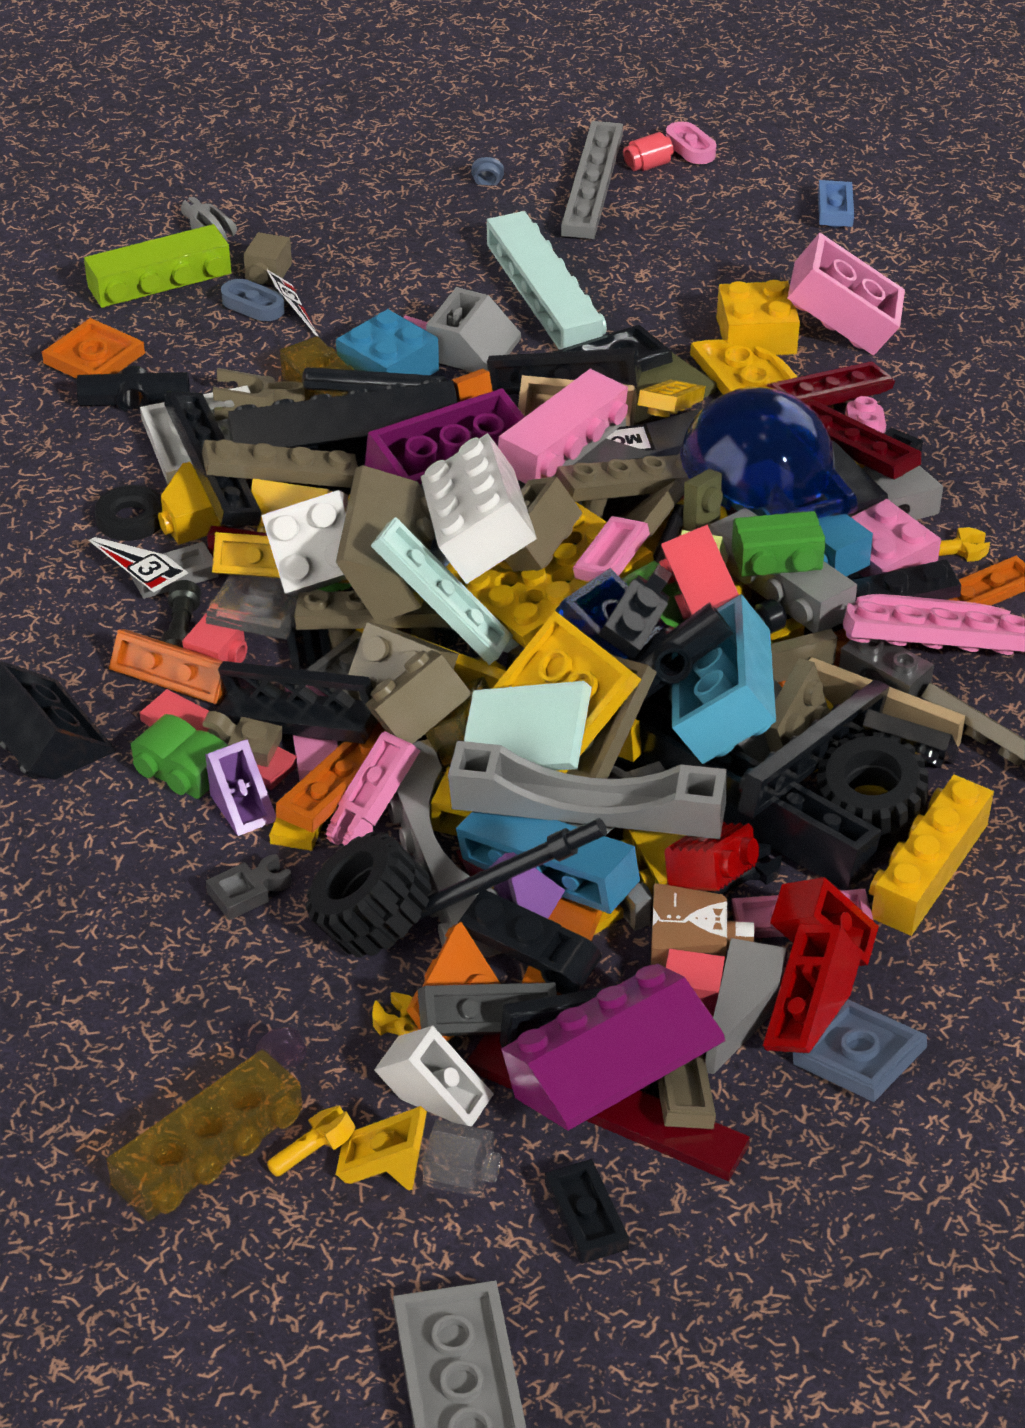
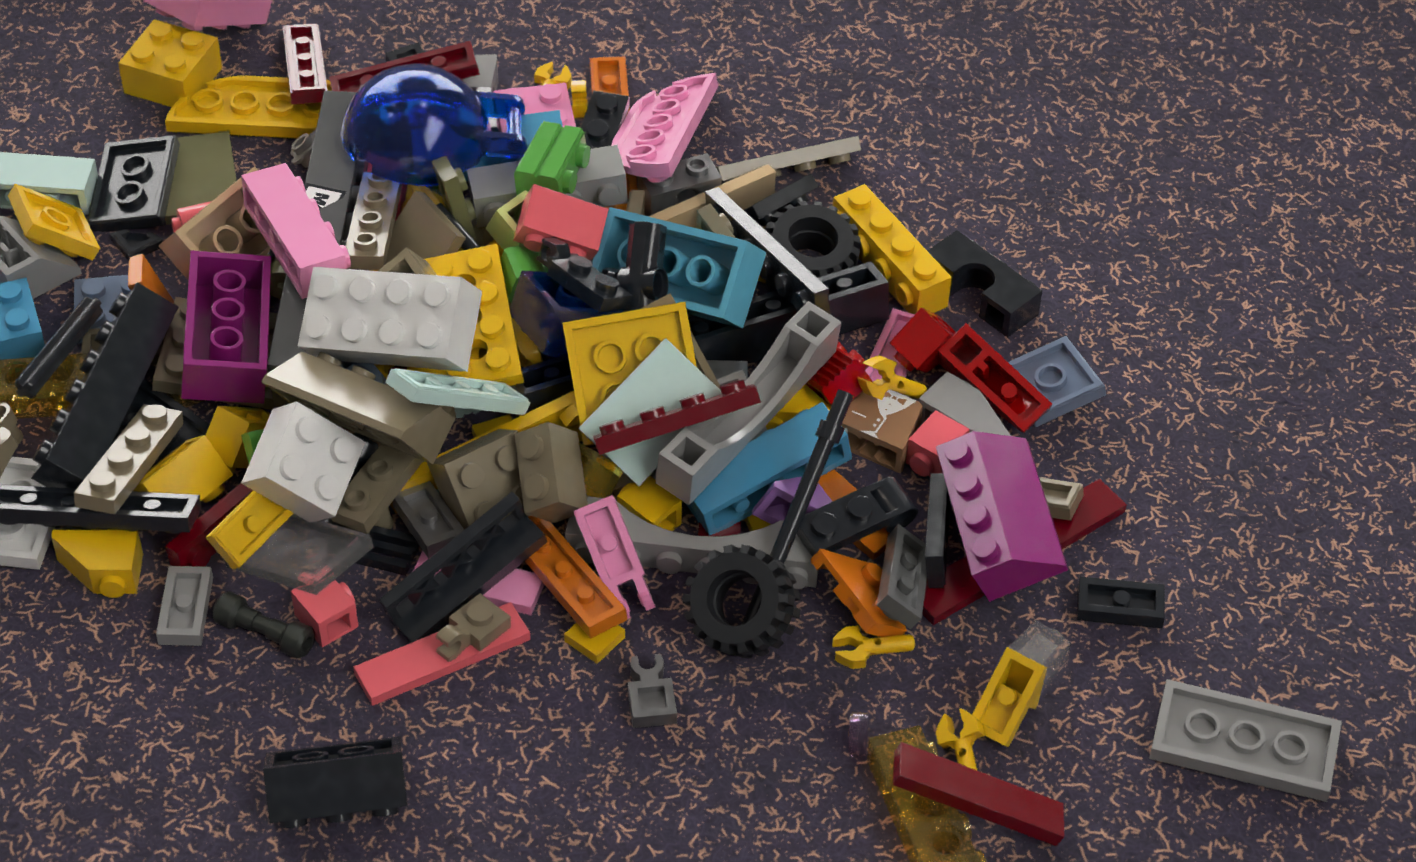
camera: 65 degrees left, 5 degrees up
sticker [89,537,188,593] -> none
black tyre [95,485,163,541] -> none
orange tile [109,629,226,705] -> none
bright green brick [131,714,228,799] -> none
medium lavender slope [205,739,276,836] -> none
white slope [374,1025,494,1129] -> none
black fence [487,348,642,395] -> none
bright pink tile [573,516,650,586] -> none
yellow plate [637,379,706,417] -> none
bright pink plate [845,396,886,433] -> none
none -> yellow plate [8,184,100,261]
none -> yellow bar [571,80,588,119]
none -> dark red plate [593,380,761,455]
none -> yellow bar [857,355,927,400]
none -> dark red tile [893,742,1064,846]
none -> black arch [927,230,1042,338]

